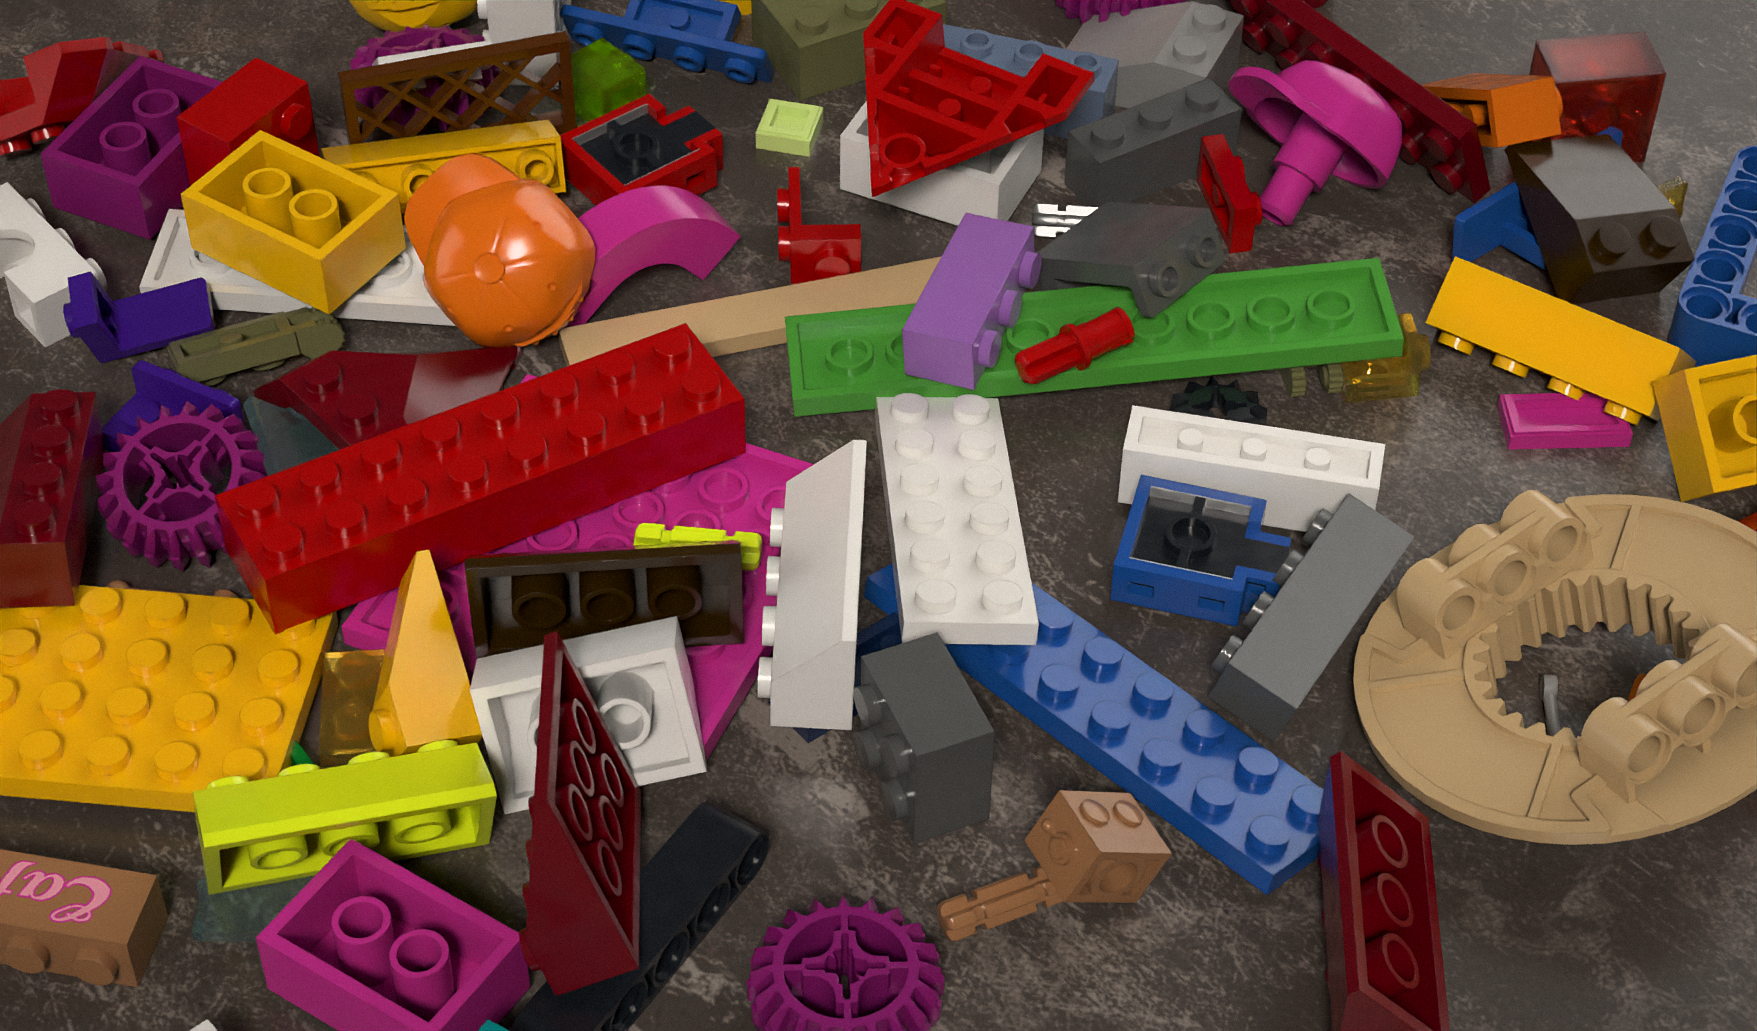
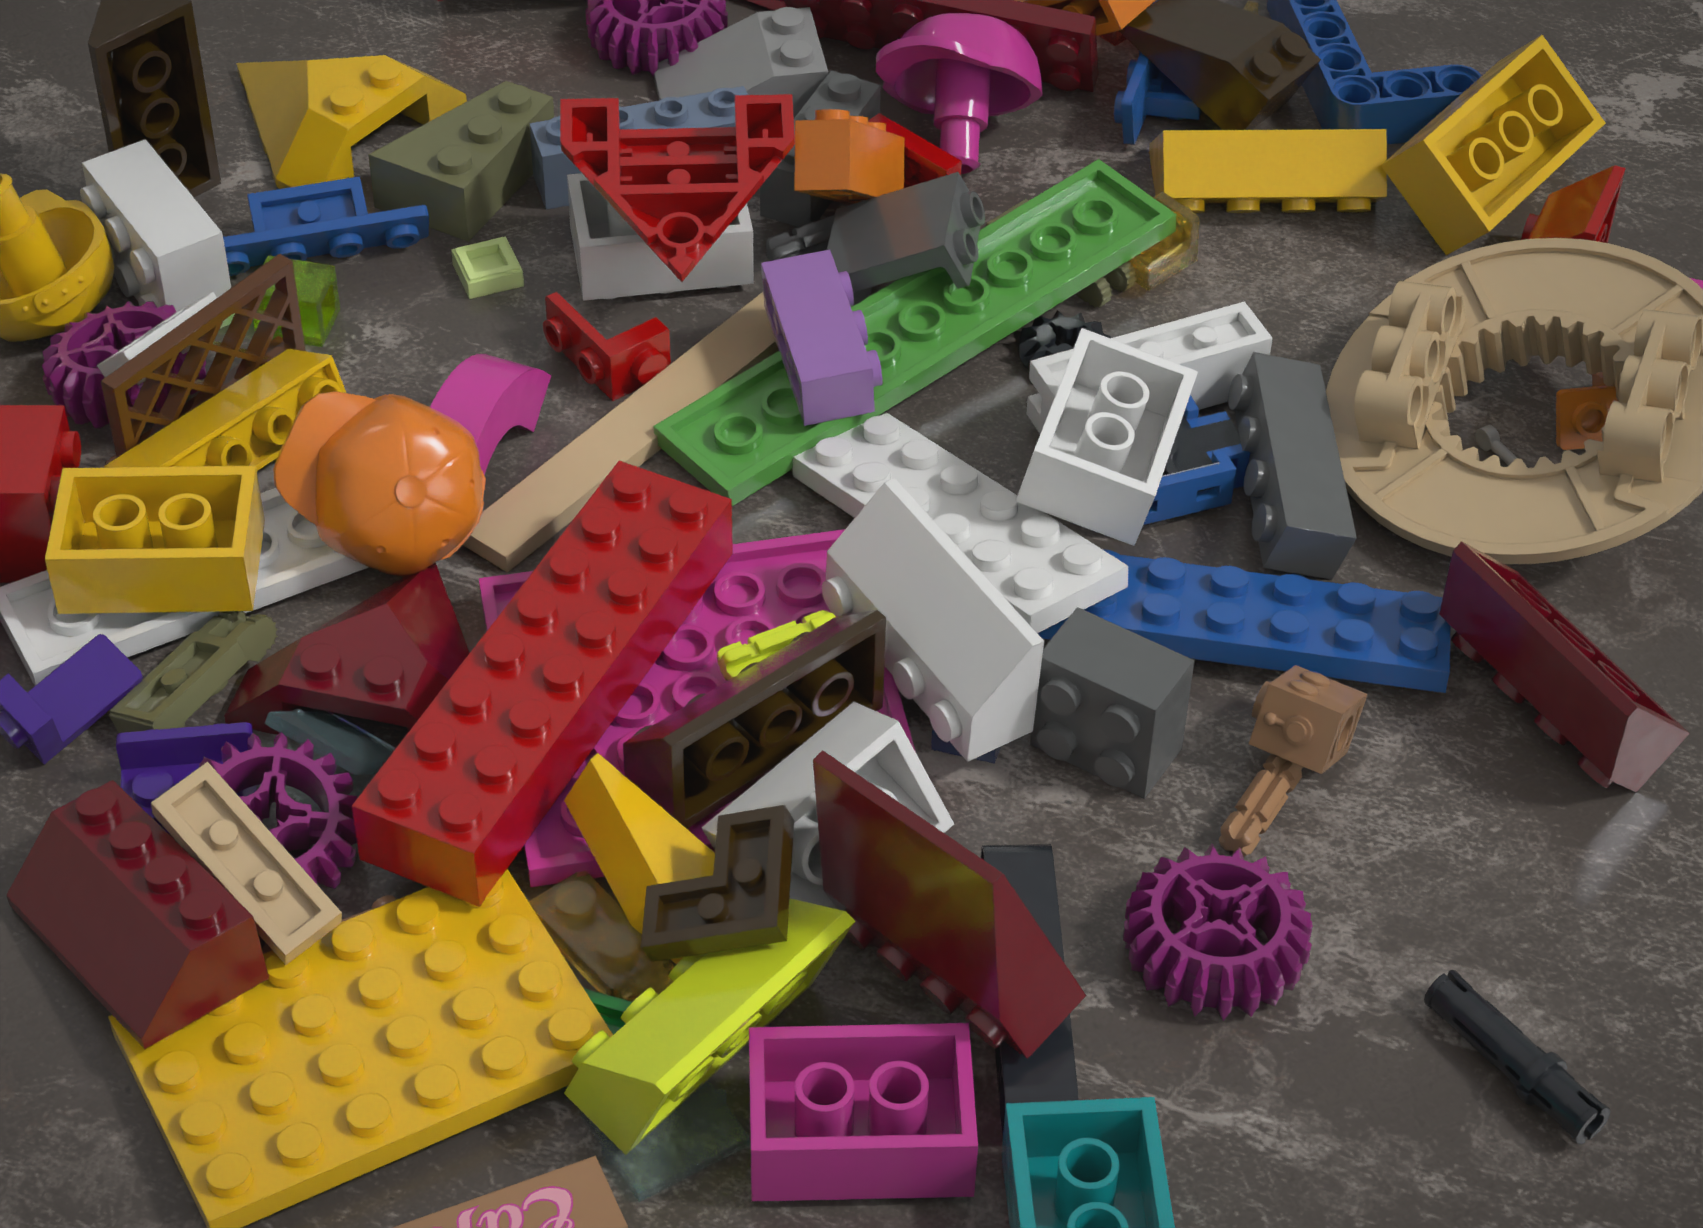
camera: 35 degrees left, 0 degrees up
piece [560,93,724,206] -> none
red axle [1014,307,1135,384] -> none
dark pink tile [1497,392,1633,450] -> none
none -> tan plate [151,762,342,965]
none -> dark brown plate [641,805,794,962]
none -> orange brick [794,109,905,205]
none -> white brick [1016,328,1198,546]

